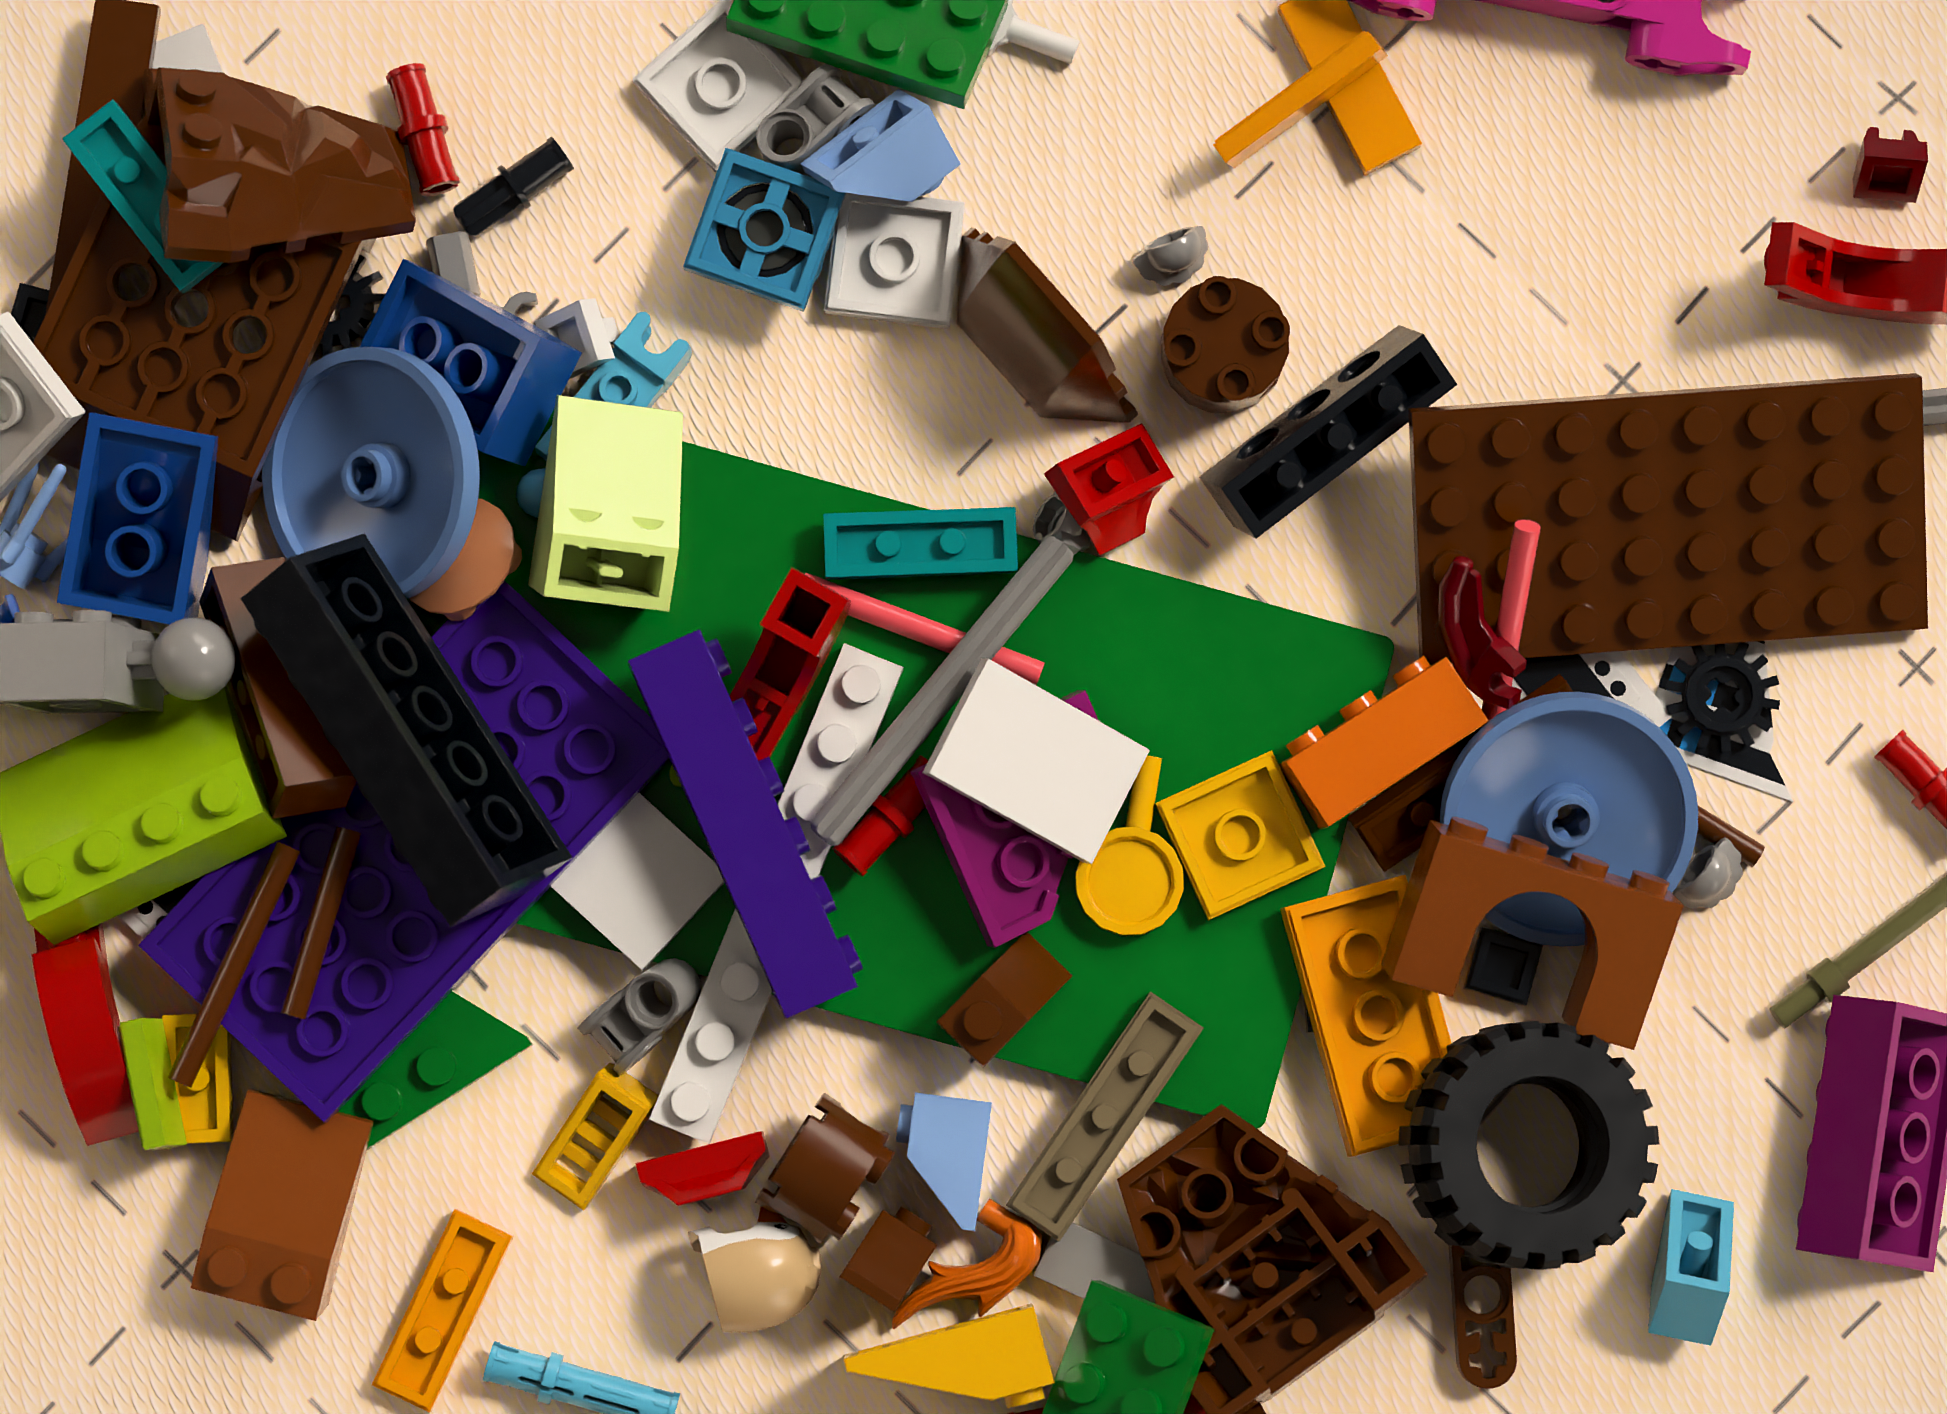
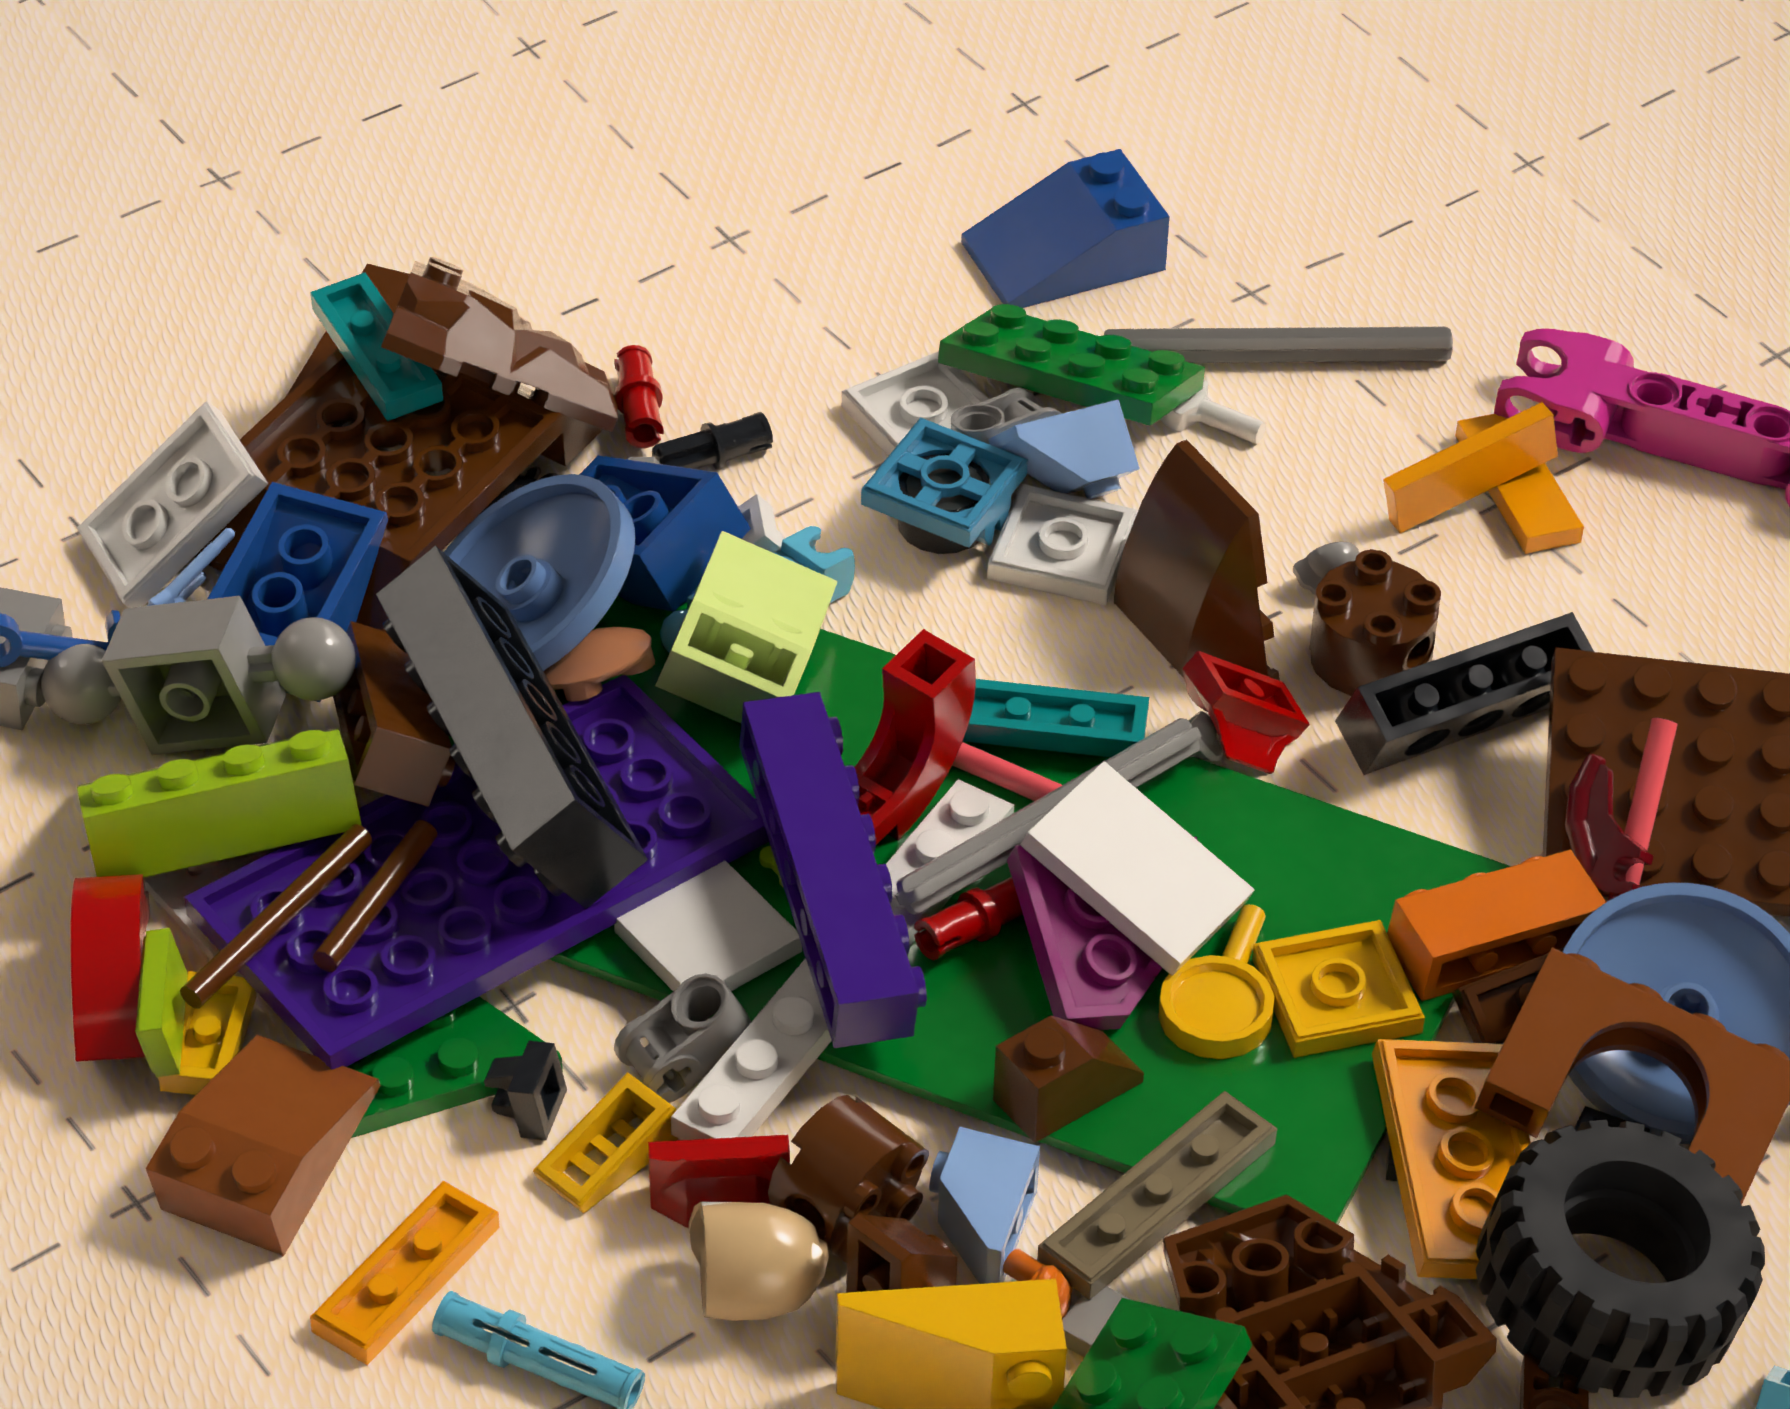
camera: 10 degrees right, 40 degrees down
none -> black tile [484,1041,567,1140]

